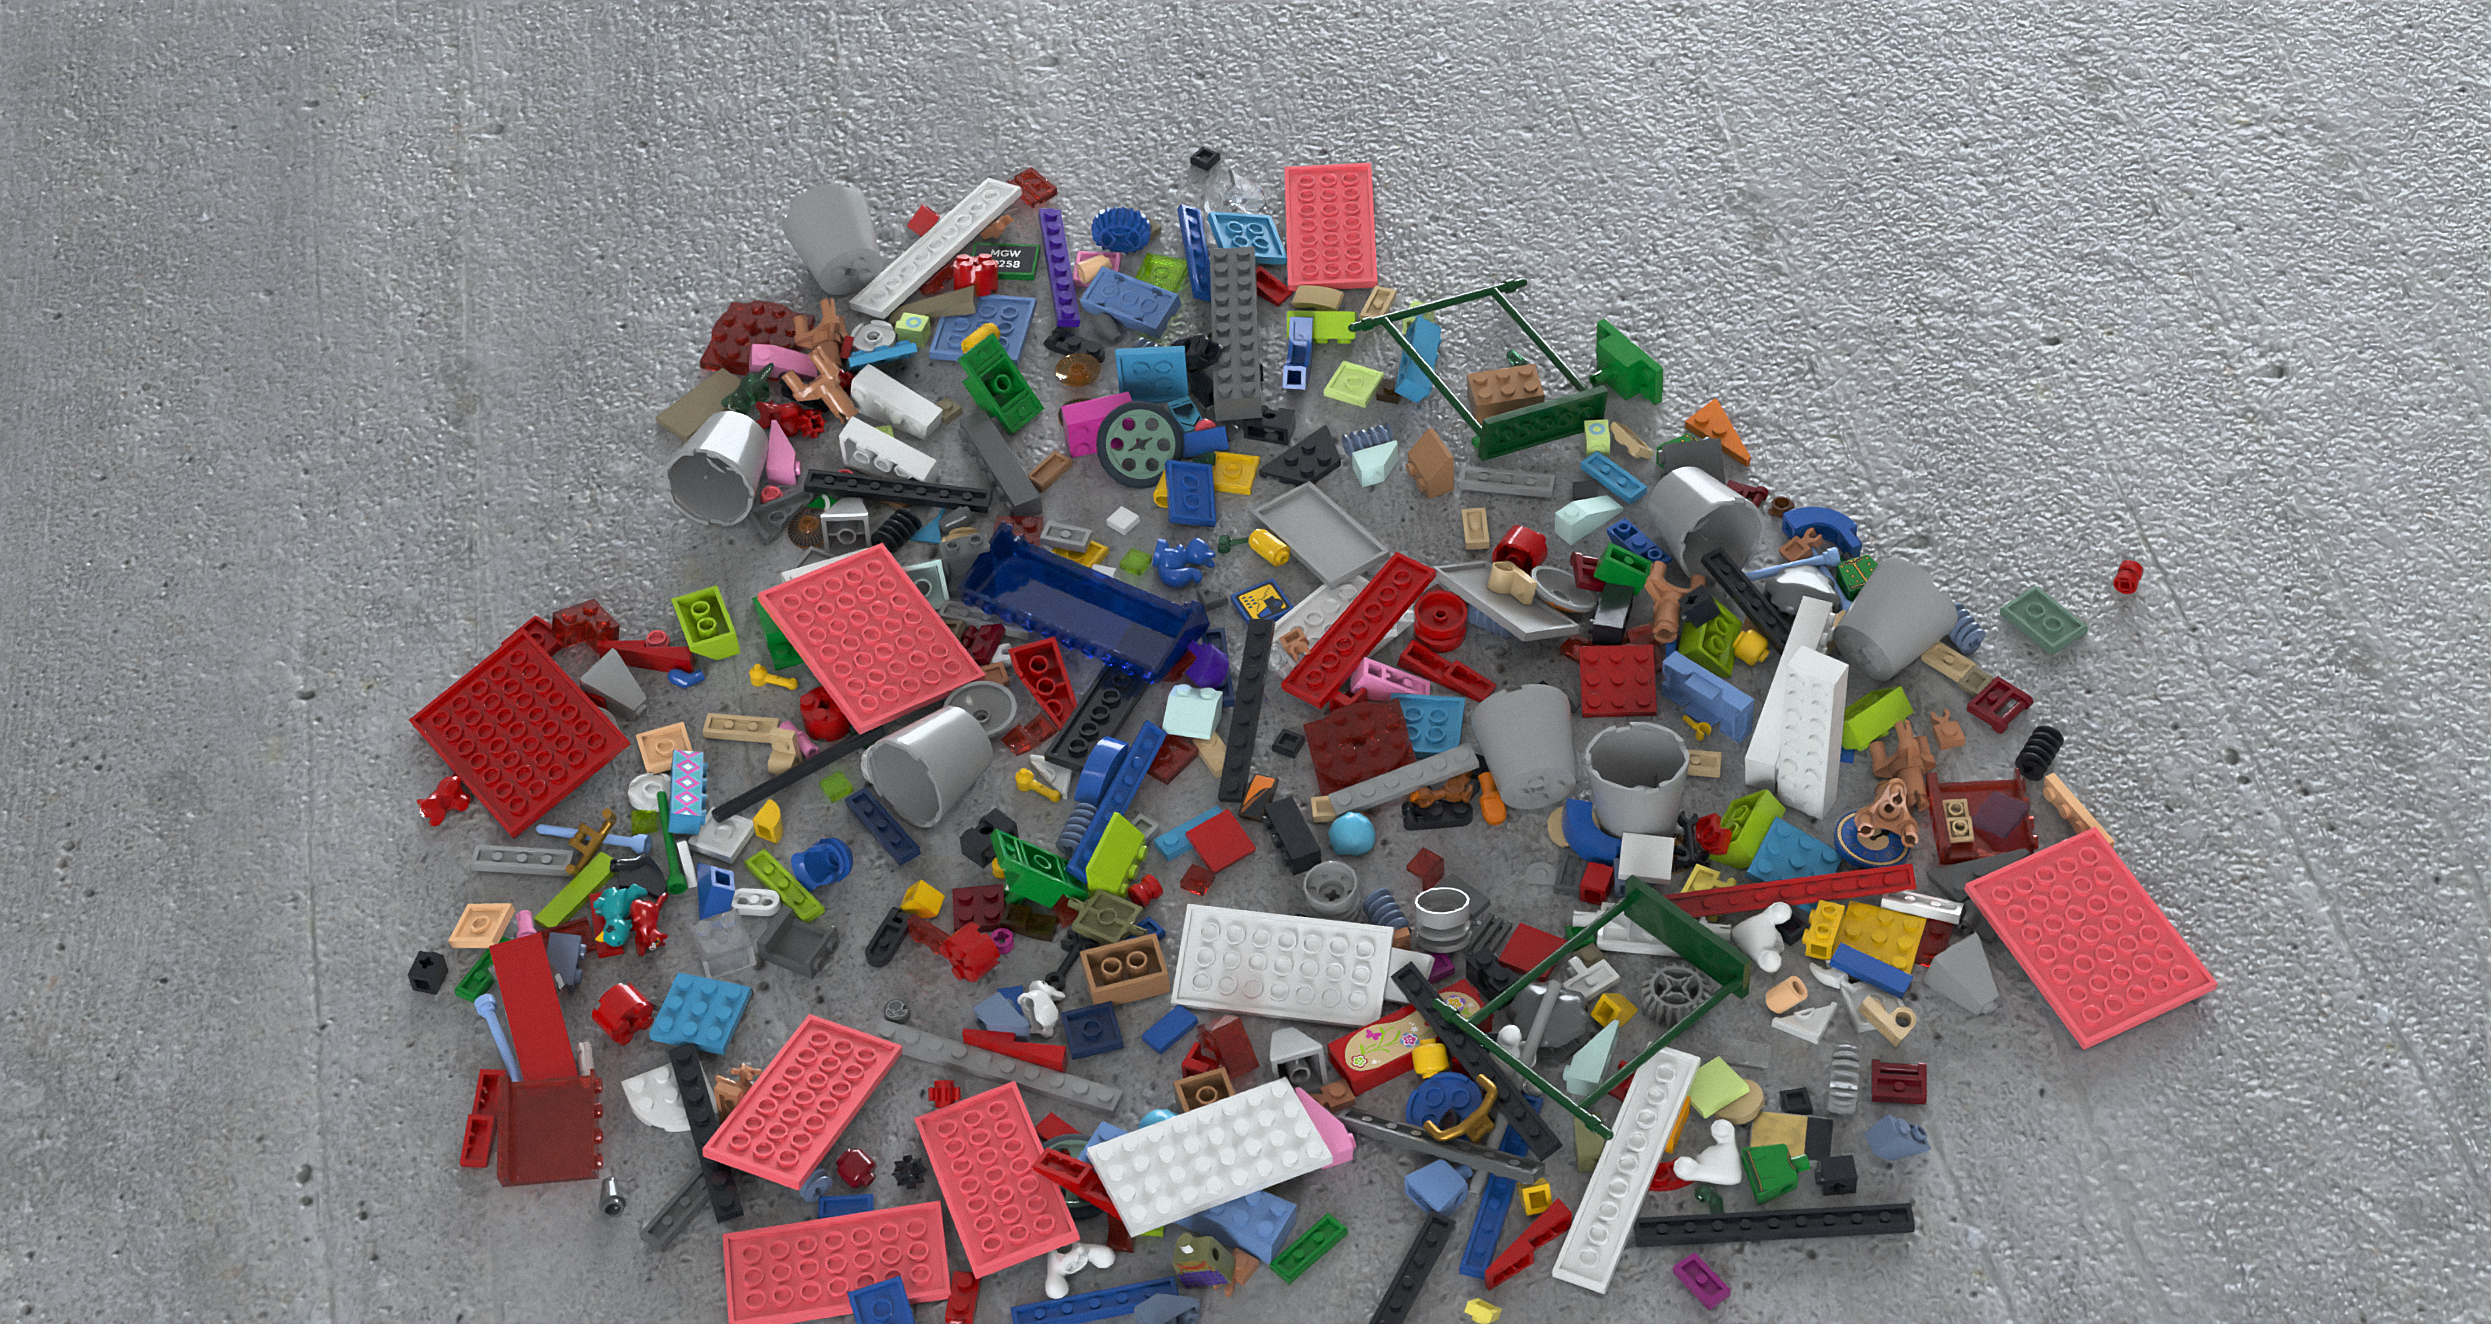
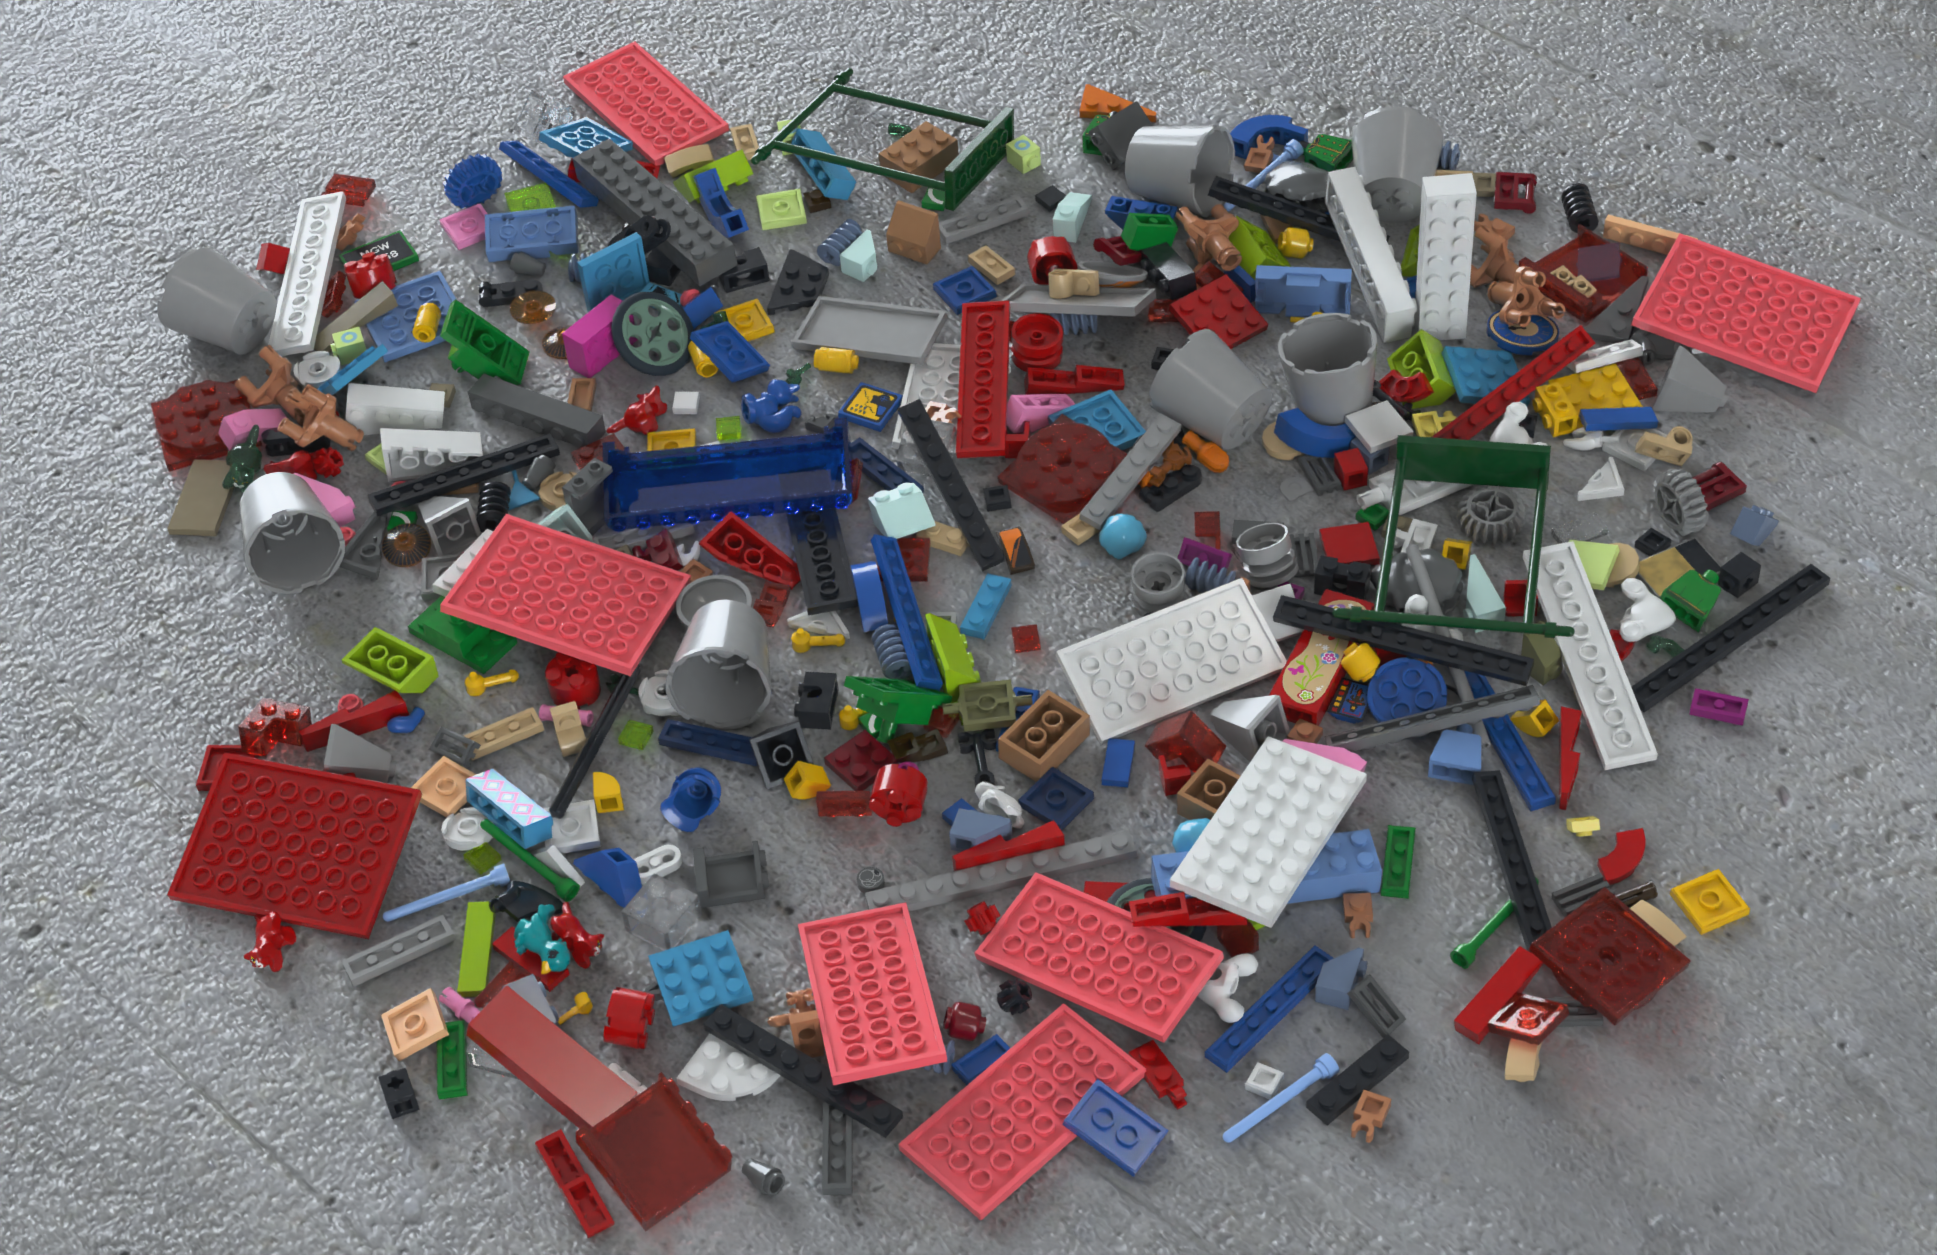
camera: 35 degrees left, 0 degrees up
light blue piece [474,994,527,1096] -> none
pearl gold piece [565,808,617,877] -> none
lime tile [744,848,825,923] -> none
red tile [840,335,855,359] -> none
black plate [865,907,918,968] -> none
dark purple plate [1038,208,1080,327] -> none
light grey plate [1040,521,1093,553] -> none
light nougat brick [1076,254,1112,284] -> none
red wheel [1127,874,1163,909] -> none
olive torso [1172,1233,1236,1288] -> none
dark purple brick [1185,640,1229,690] -> none
red tile [1185,809,1256,876] -> none
black tile [1190,146,1220,171] -> none
black brick [1262,796,1322,876] -> none
pearl gold piece [1423,1074,1498,1144] -> none
black piece [1438,1109,1460,1131] -> none
dark azure plate [1580,451,1647,505] -> none
green brick [1589,318,1663,405] -> none
tan plate [1609,421,1654,460] -> none
black brick [1678,584,1721,629] -> none
light nougat brick [1766,976,1808,1014] -> none
sand green tile [2000,585,2088,656] -> none
red wheel [2113,560,2144,594] -> none
none -> dark grey tile [429,727,481,768]
none -> yellow hand [557,992,593,1025]
none -> red animal [606,385,667,435]
none -> black slope [749,721,814,789]
none -> blue tile [933,266,997,315]
none -> magenta plate [1177,537,1233,573]
none -> piece [1327,678,1369,724]

